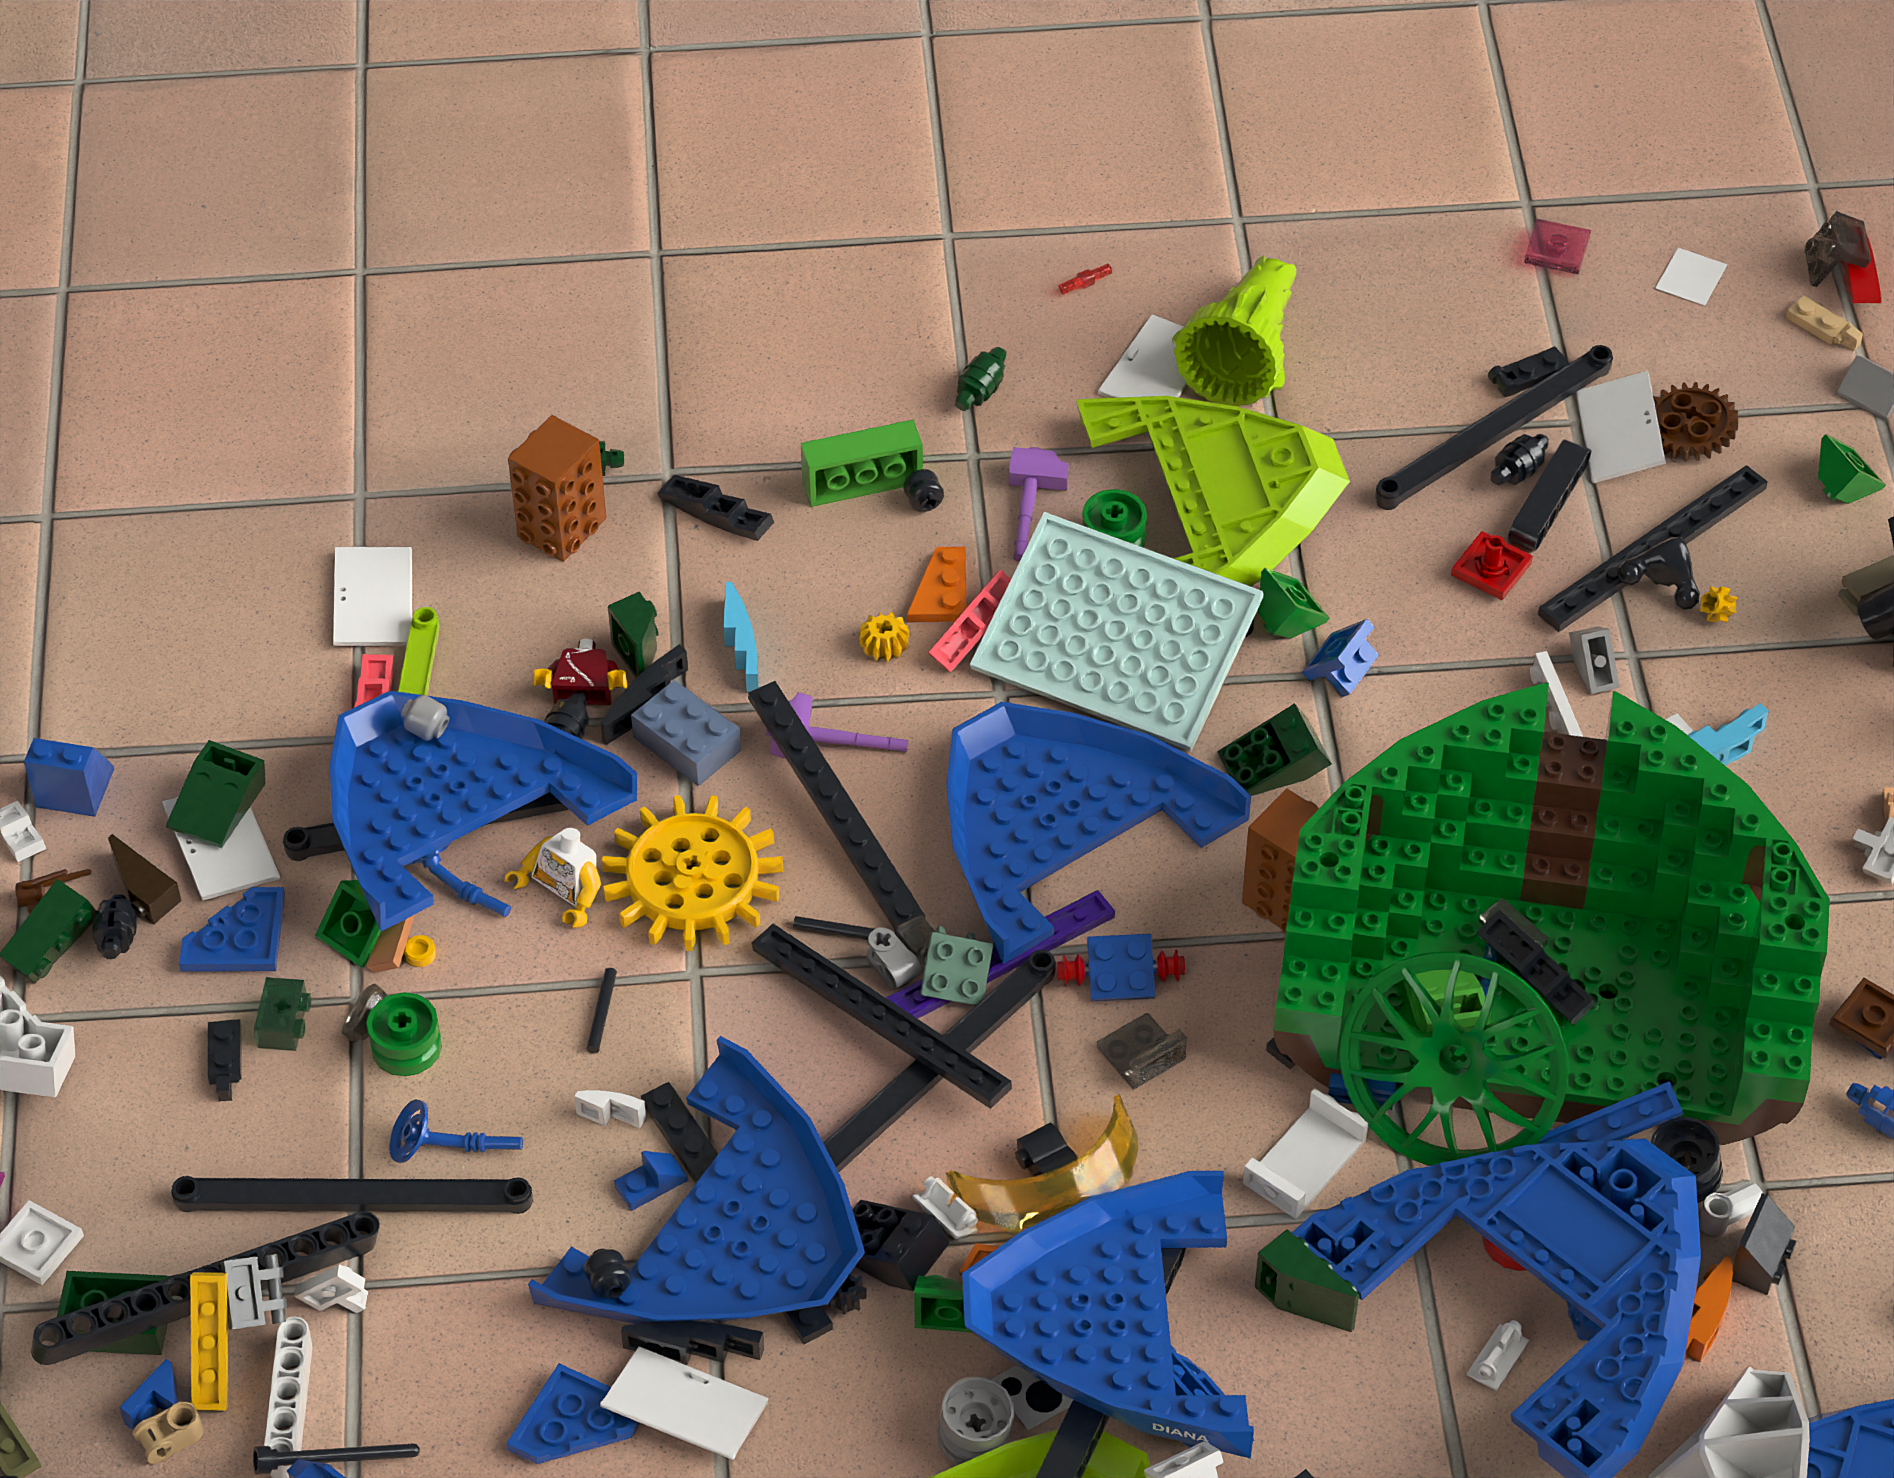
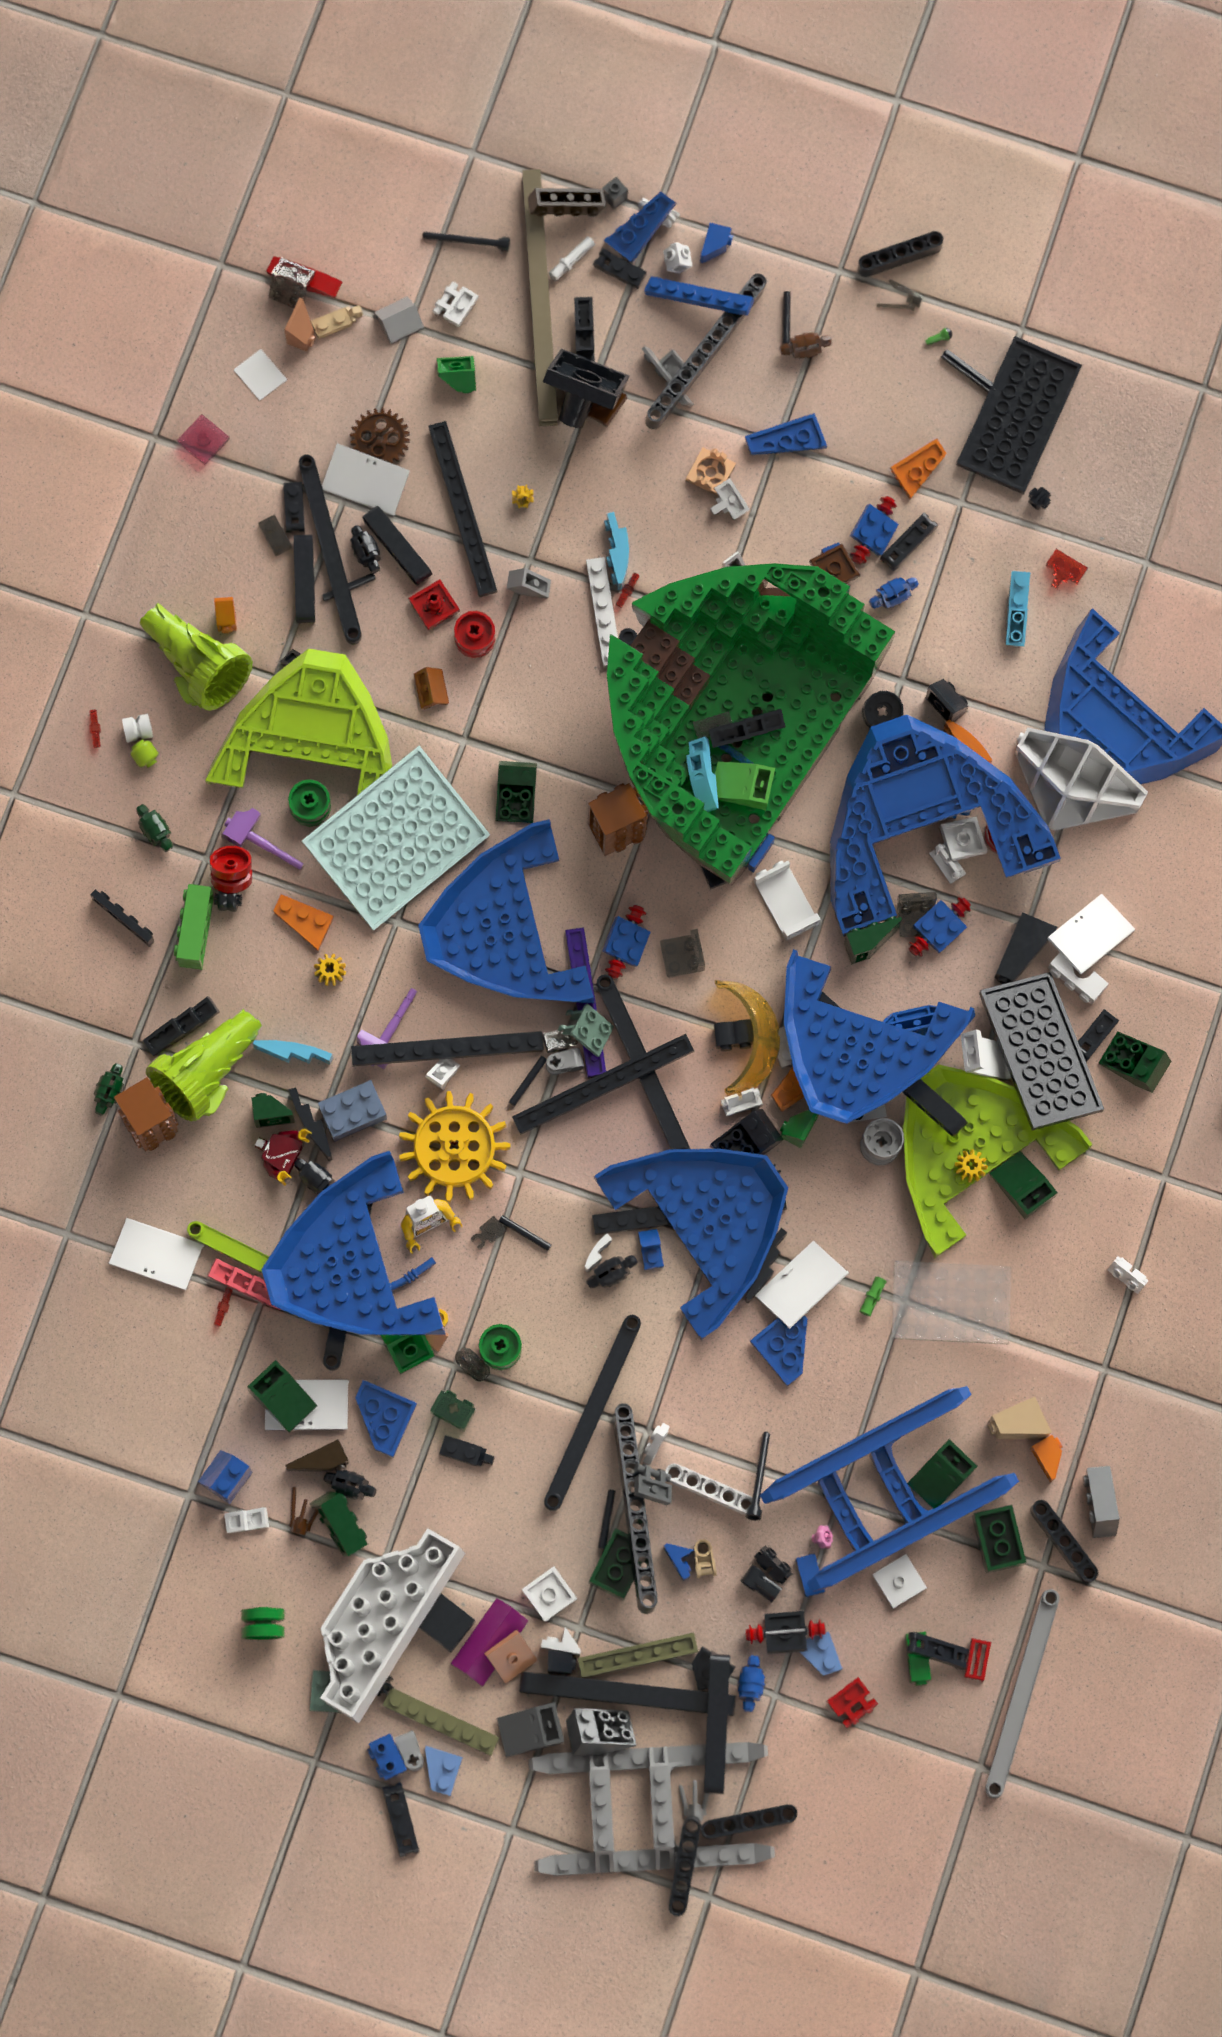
camera: 70 degrees left, 25 degrees up
yellow plate [190,1272,228,1411] -> none
blue dish [389,1099,523,1163] -> none
light grey head [401,695,450,741] -> none
black piece [584,1248,631,1299] -> none
coral slope [928,569,1011,673] -> none
white container [1098,314,1187,398] -> none
green slope [1258,568,1330,639] -> none
blue bracket [1301,619,1379,697] -> none
green wheel [1340,952,1569,1166] -> none
white plate [1530,651,1583,737] -> none
blue plate [1537,1081,1684,1144] -> none
black head [1617,537,1700,610] -> none
white piece [1699,1182,1762,1236] -> none
none -> black plate [90,889,155,947]
none -> white wheel [122,714,153,743]
none -> lime head [130,739,159,768]
none -> lime cone [146,1009,262,1122]
none -> red wheel [210,846,253,893]
none -> orange slope [214,597,237,633]
none -> clear red bar [214,1287,233,1327]
none -> clear smoke plate [258,514,292,556]
none -> nougat slope [284,297,316,352]
none -> black beam [294,535,315,623]
none -> black bar [322,573,376,601]
none -> dark orange panel [414,667,449,709]
none -> white slope [425,1059,460,1090]
none -> red wheel [454,611,496,658]
none -> clear smoke plate [471,1216,506,1249]
none -> black piece [586,1255,638,1288]
none -> medium azure slope [686,737,719,812]
none -> clear smoke bracket [897,892,937,937]
none -> blue plate [909,897,971,957]
none -> white plate [940,817,987,861]

